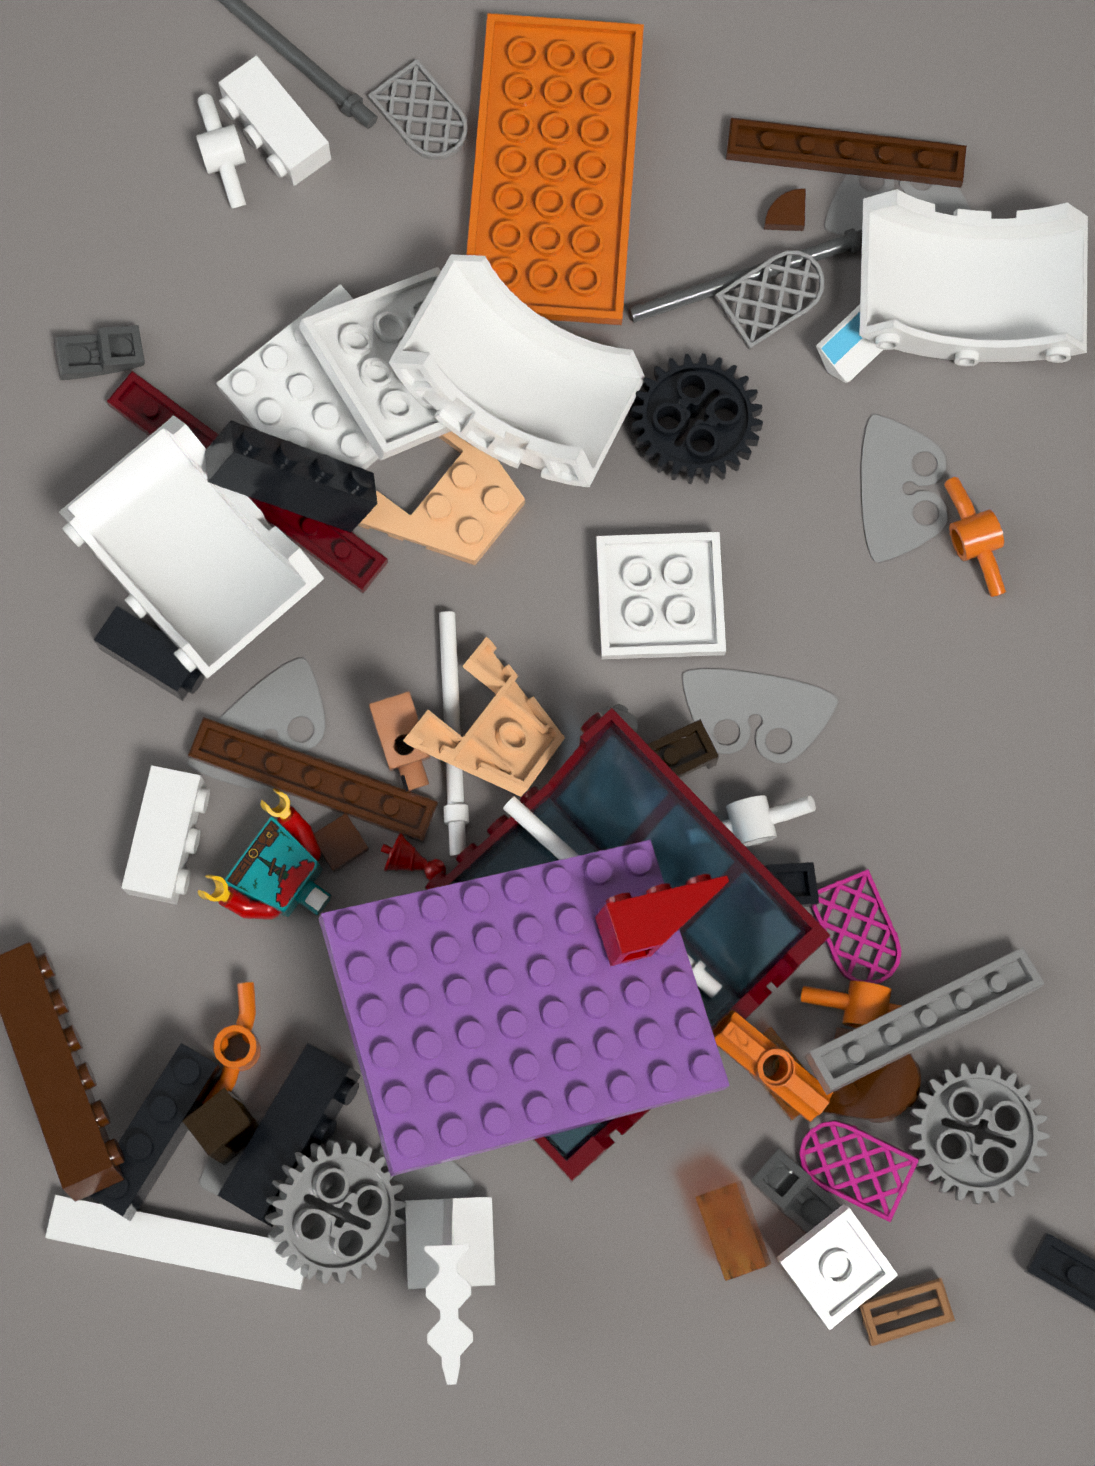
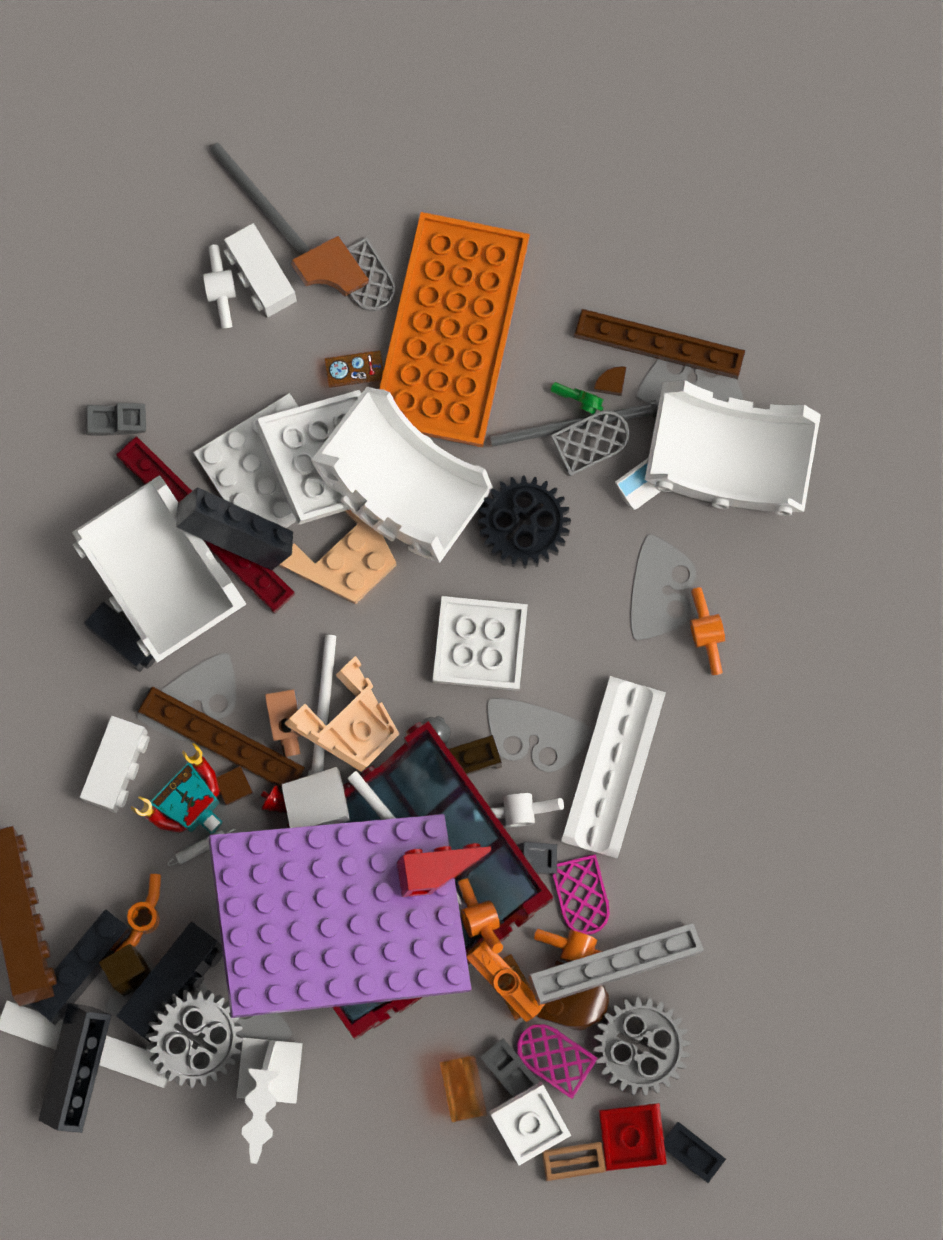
camera: 10 degrees right, 0 degrees up
none -> black brick [38,1003,112,1133]
none -> white piece [167,829,235,866]
none -> white tile [282,767,350,828]
none -> dark orange tile [291,236,369,297]
none -> clear orange tile [325,350,384,388]
none -> orange piece [458,878,503,954]
none -> green plate [551,382,604,413]
none -> white plate [561,676,666,859]
none -> red tile [599,1103,667,1171]

